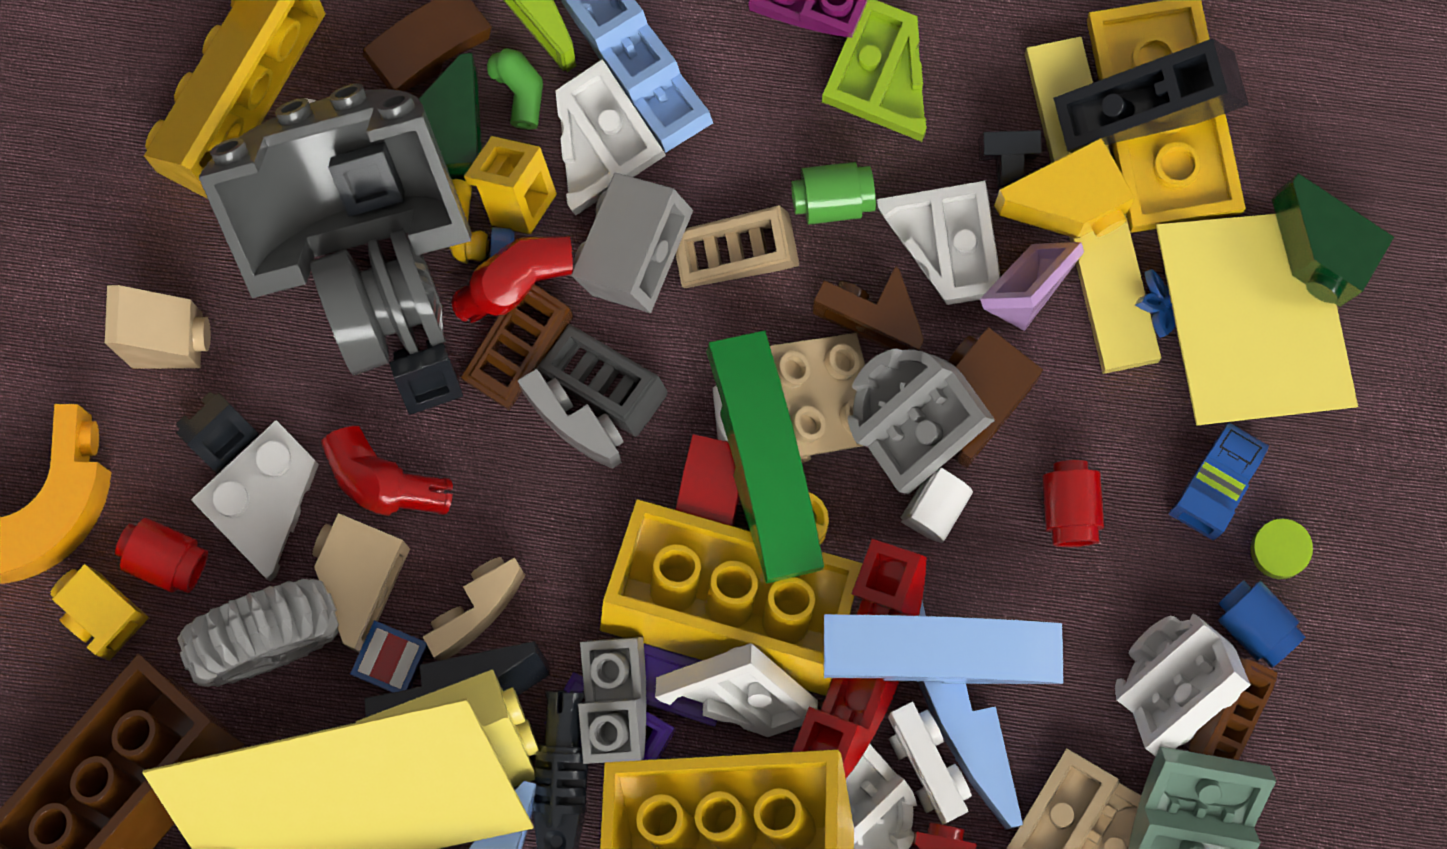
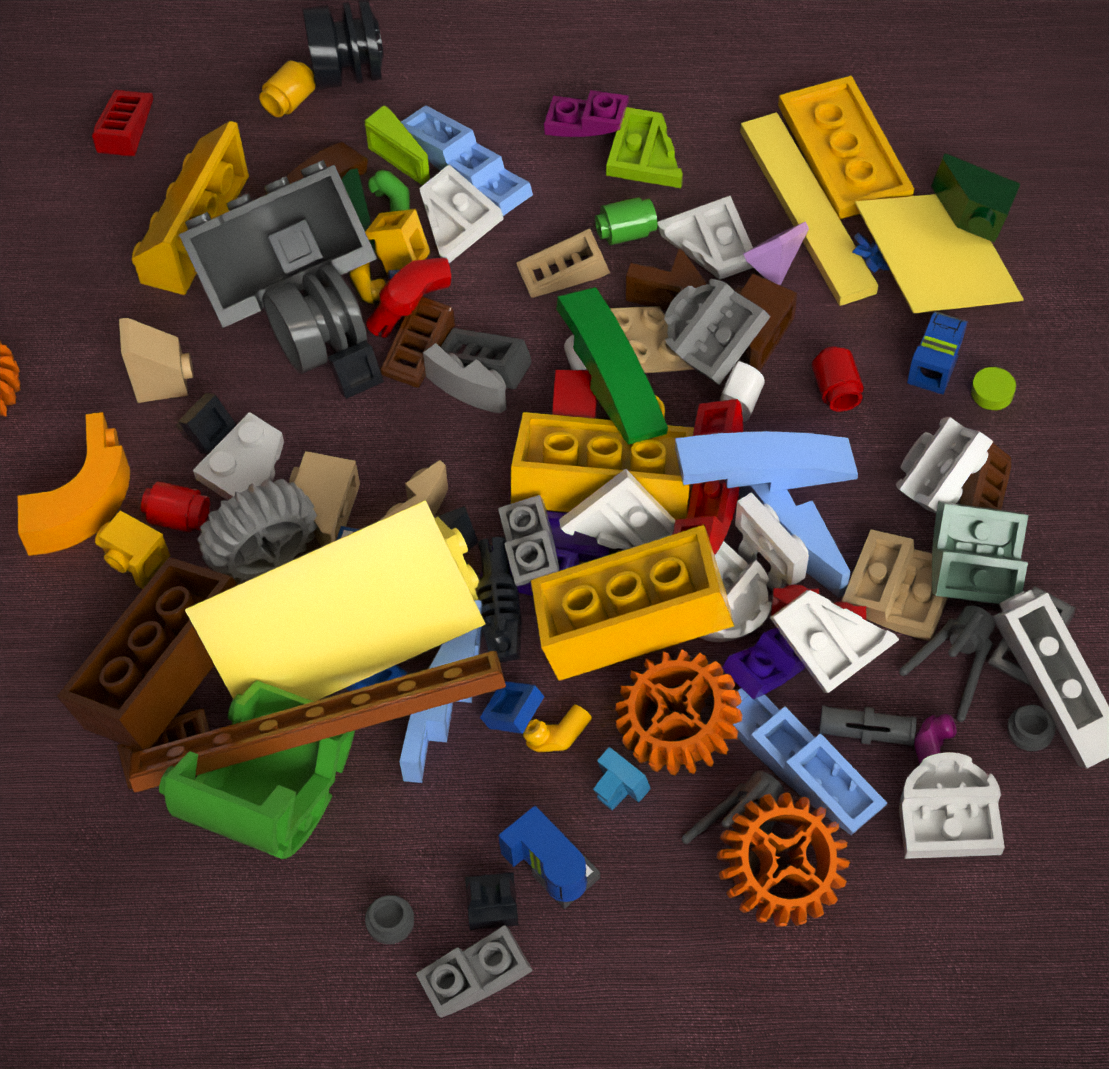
camera: 10 degrees left, 20 degrees down
red arm [321,426,453,516] -> none
light grey brick [571,173,693,313] -> none
black tile [978,130,1042,188] -> none
yellow slope [994,138,1135,239] -> none
black slope [1053,38,1249,153] -> none
blue brick [1217,580,1306,668] -> none

